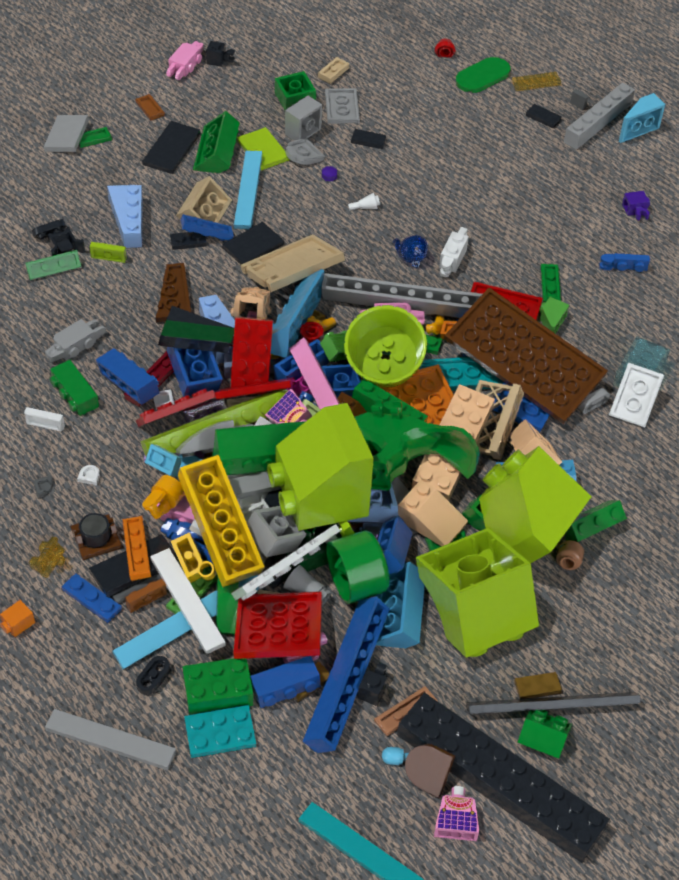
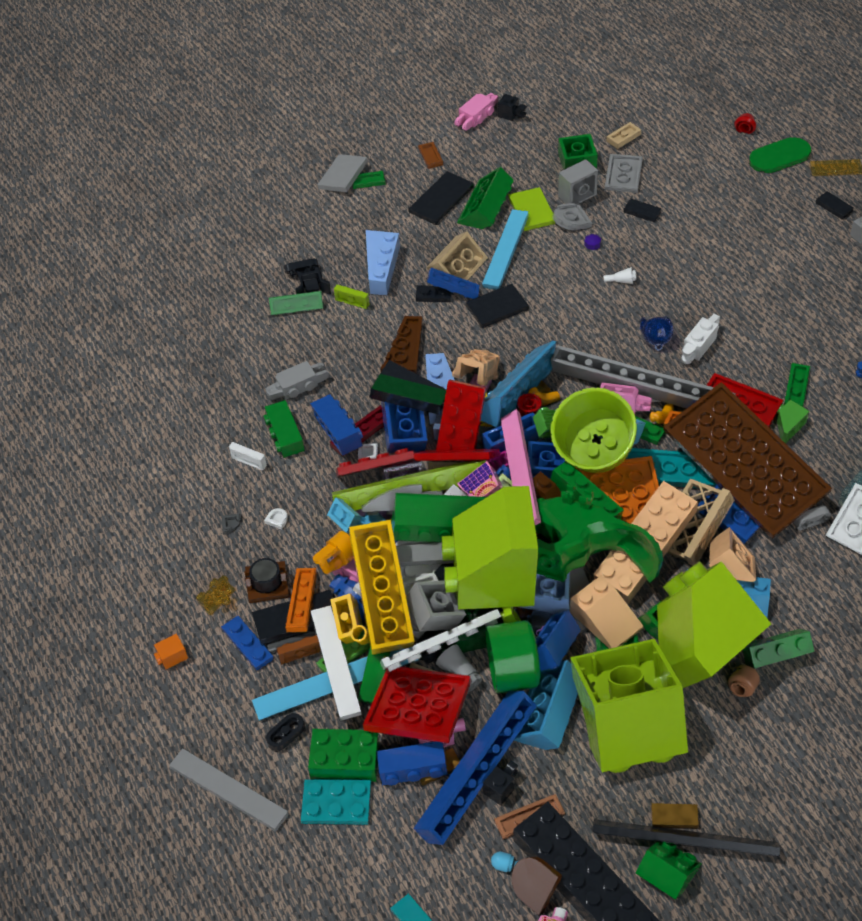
camera: 20 degrees right, 0 degrees up
tan door [241,234,345,292] -> none

